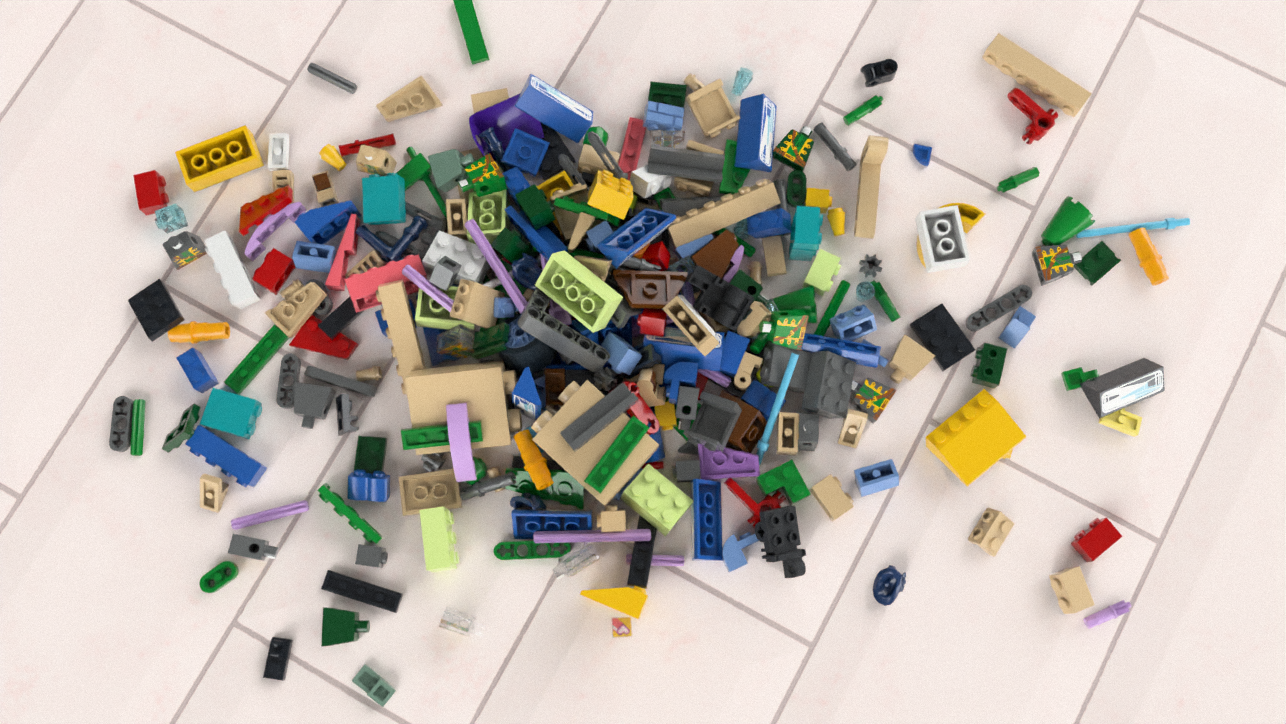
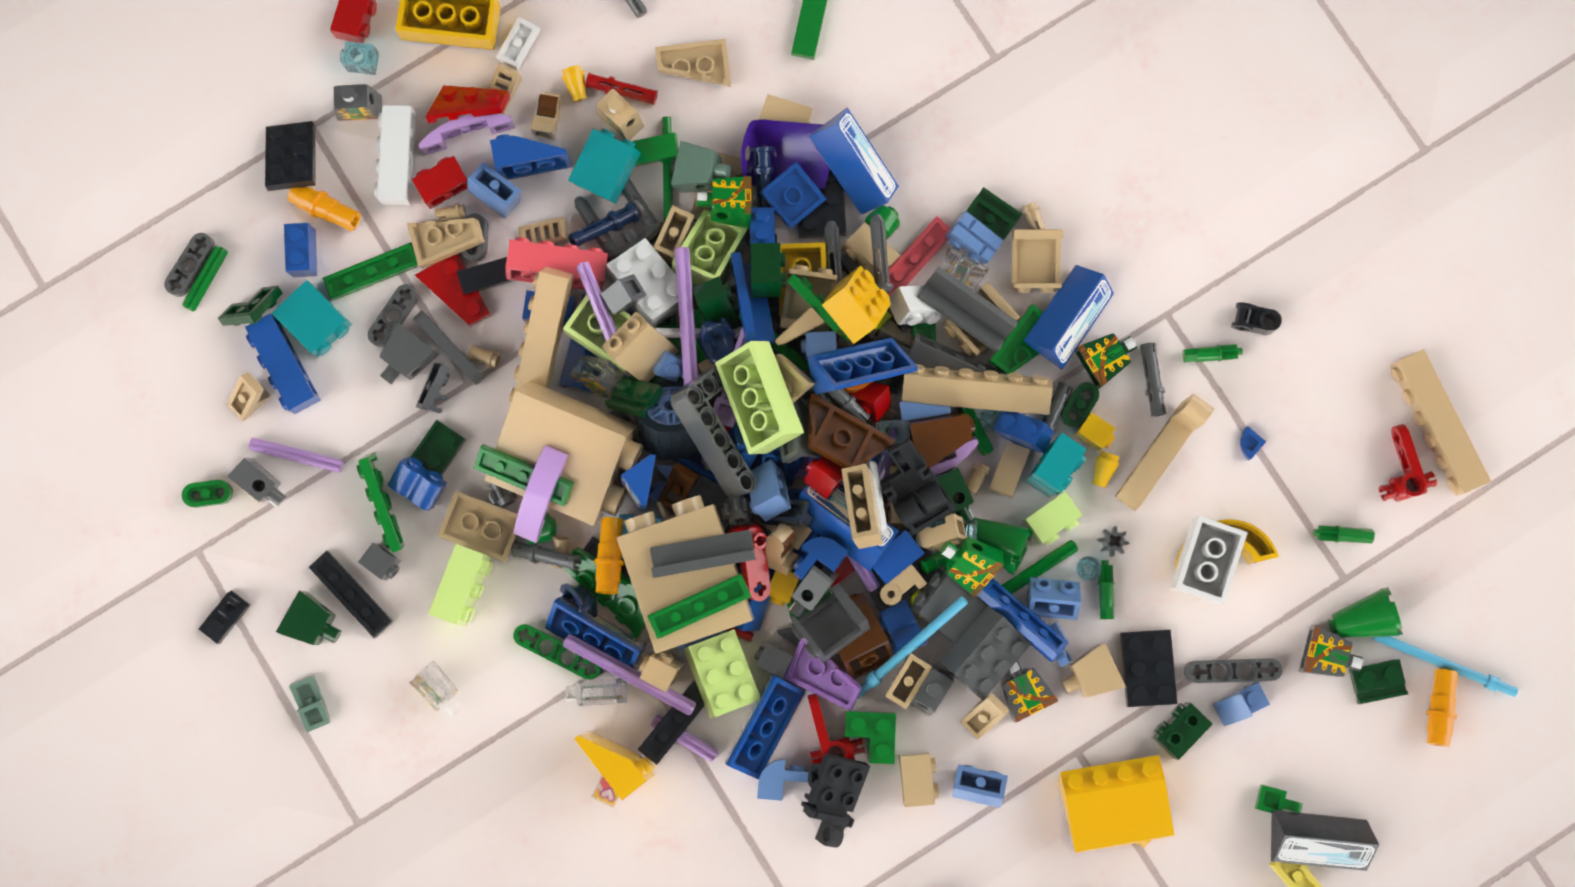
camera: 30 degrees right, 5 degrees up
coral slope [325,214,361,291] -> none
dark blue pin [355,224,404,262] -> none
clear light blue cone [731,67,753,96] -> none

